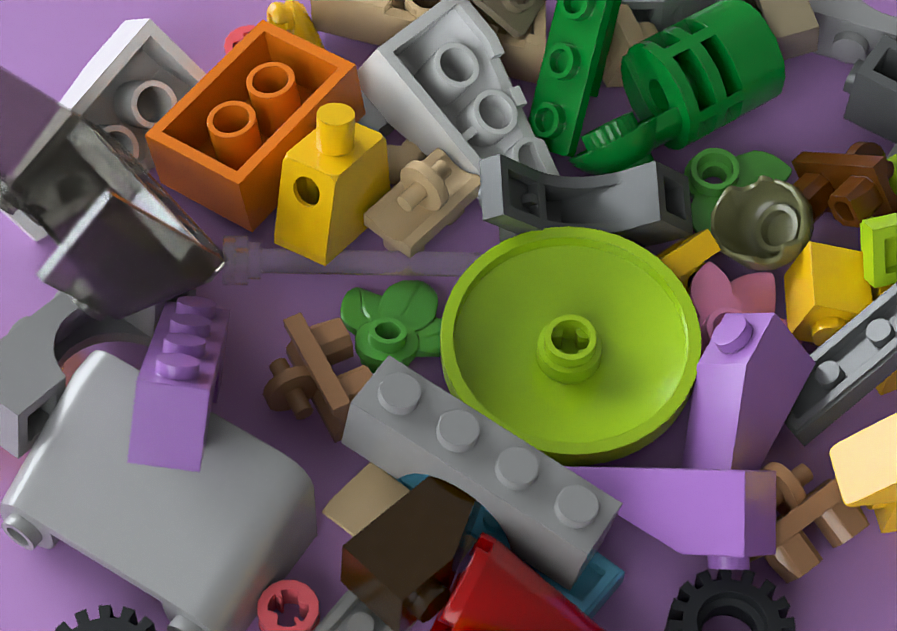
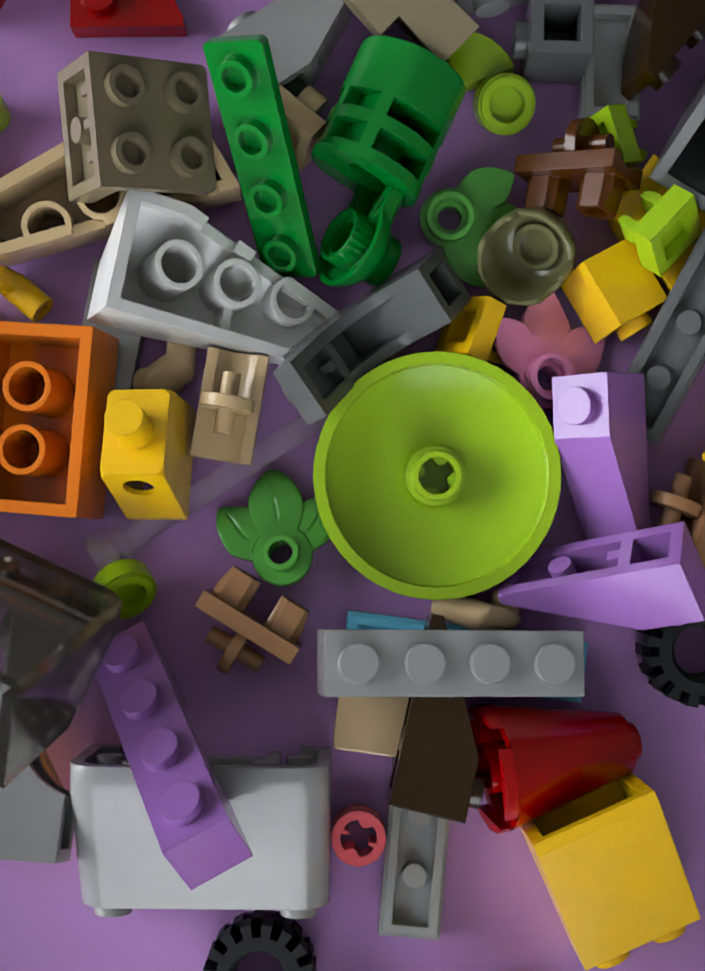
camera: 30 degrees left, 30 degrees up
none -> lime tile [91,559,157,619]
none -> lime tile [445,32,515,92]
none -> lime tile [473,73,536,135]

